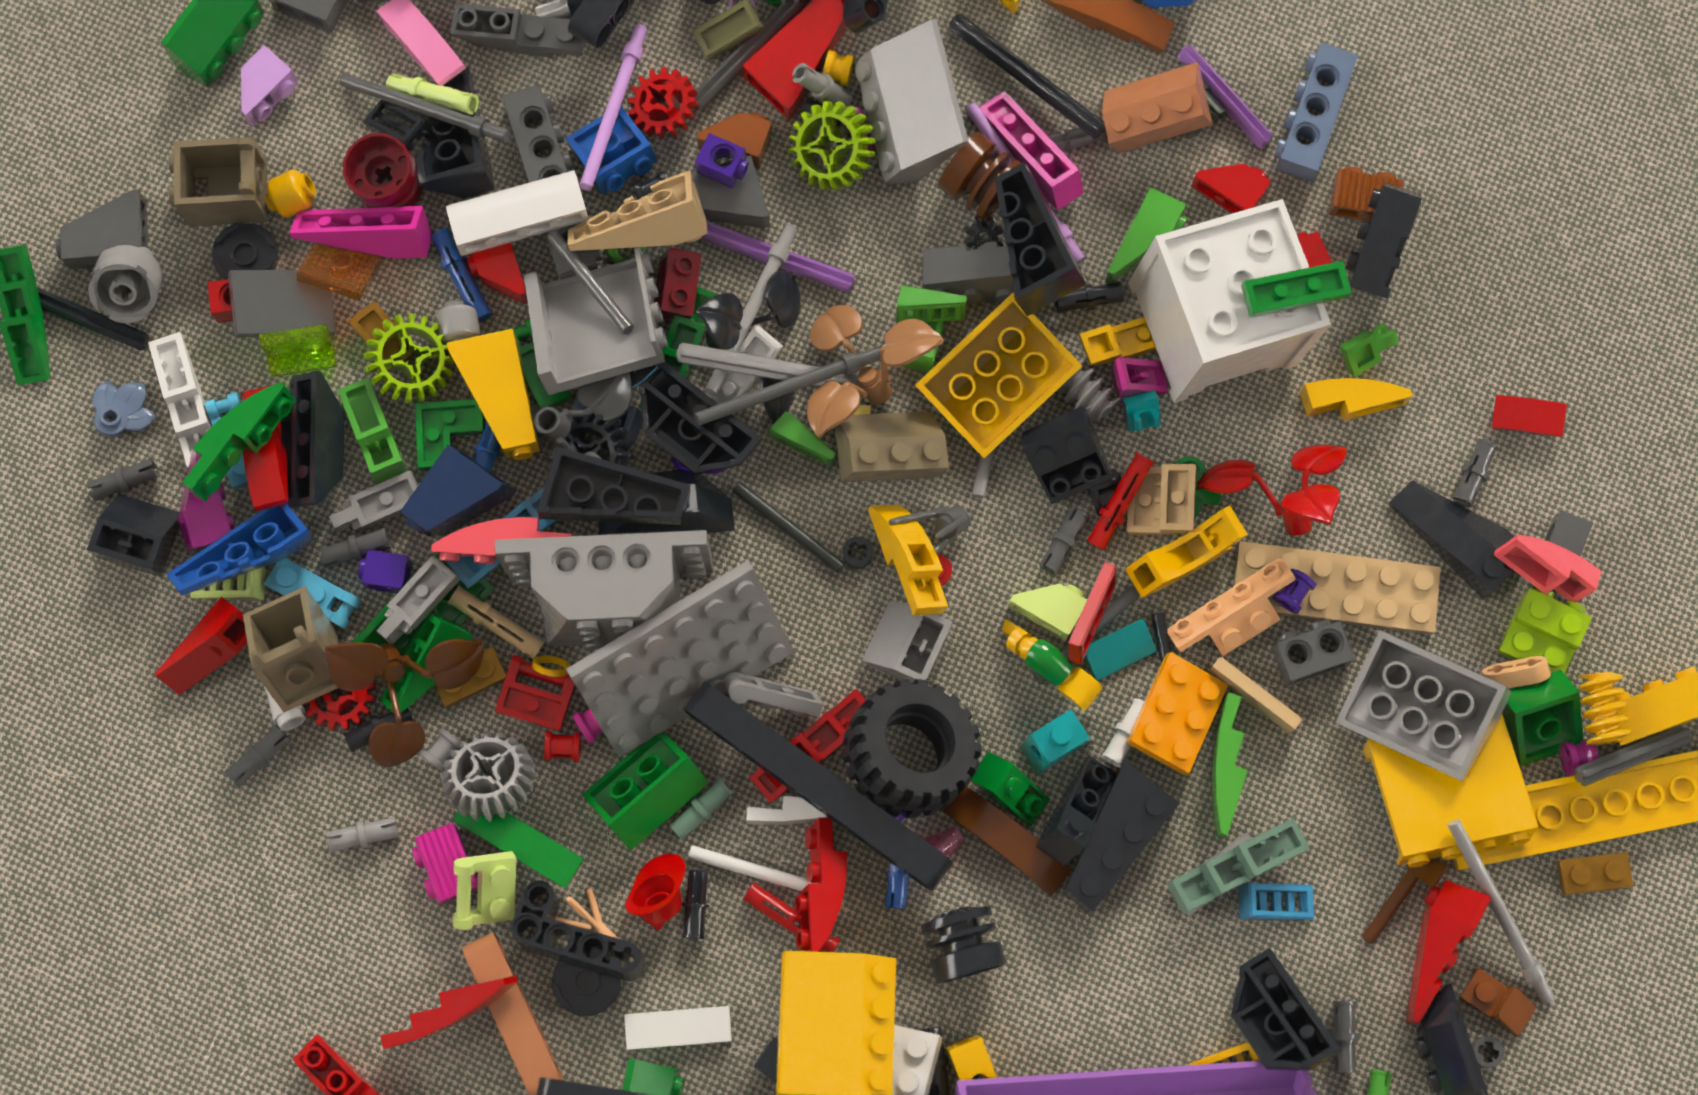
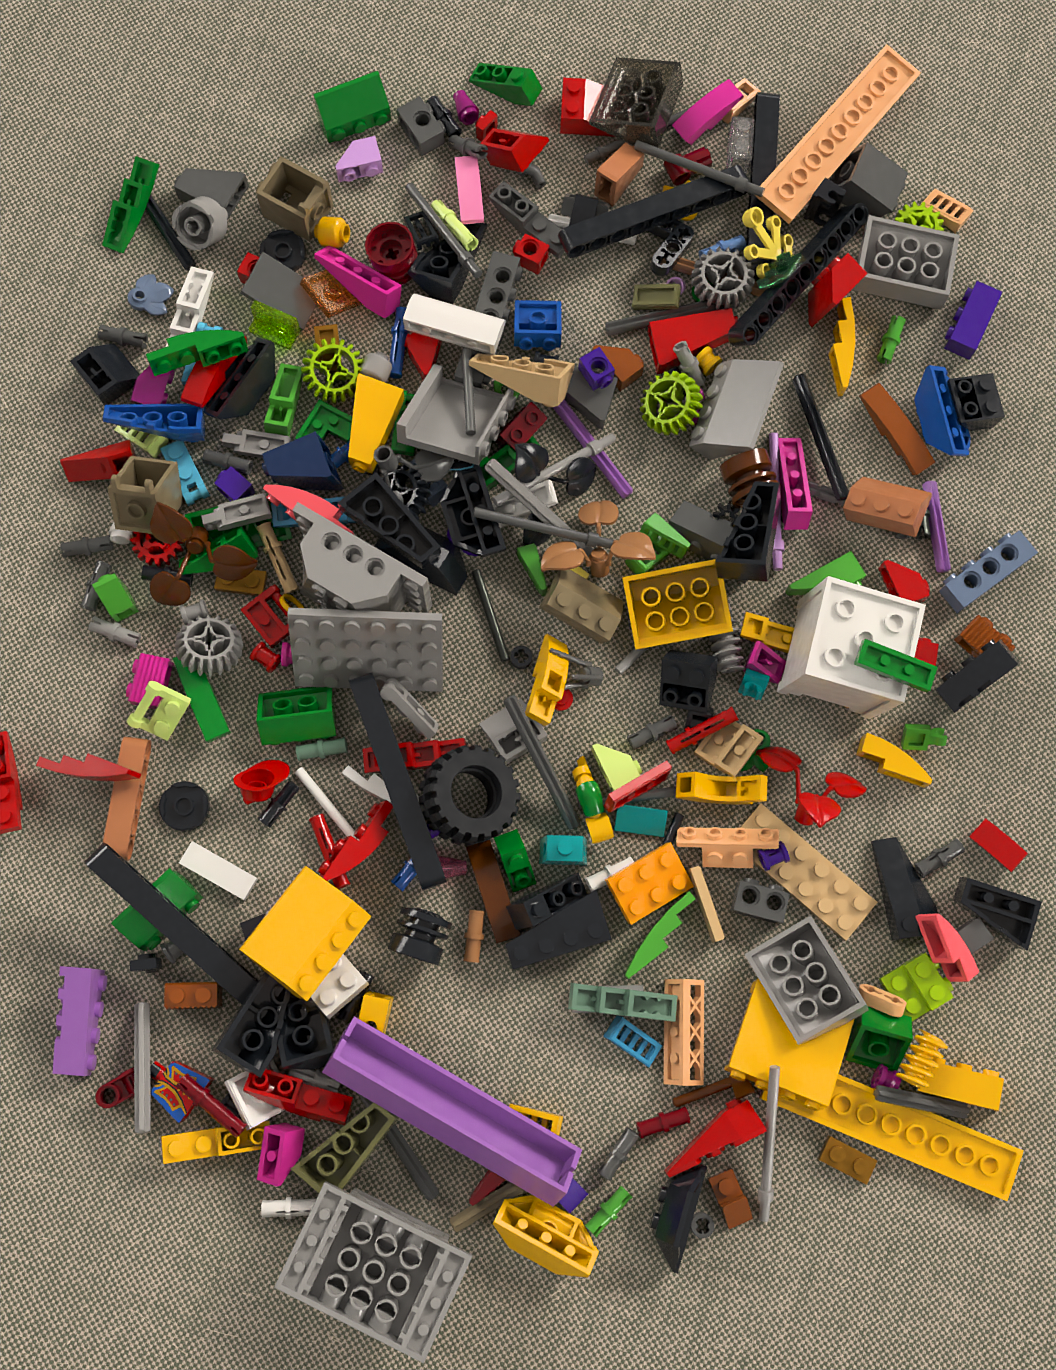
camera: 30 degrees right, 0 degrees up
black beam [511,880,646,981] -> none
light nougat plant [555,888,619,953] -> none
lavender bar [579,24,647,191] -> none
red gear [627,67,699,139] -> none
black pin [1055,281,1124,313] -> none
black wedge [1231,948,1342,1070] -> none
none -> dark grey pin [80,561,112,611]
none -> bright green slope [92,573,139,622]
none -> medium nougat pin [463,910,485,963]
none -> dark grey axle [503,695,581,830]
none -> red brick [512,233,550,275]
none -> dark red pin [636,1106,691,1139]
none -> light nougat fence [664,979,704,1086]
none -> black wedge [953,877,1042,951]

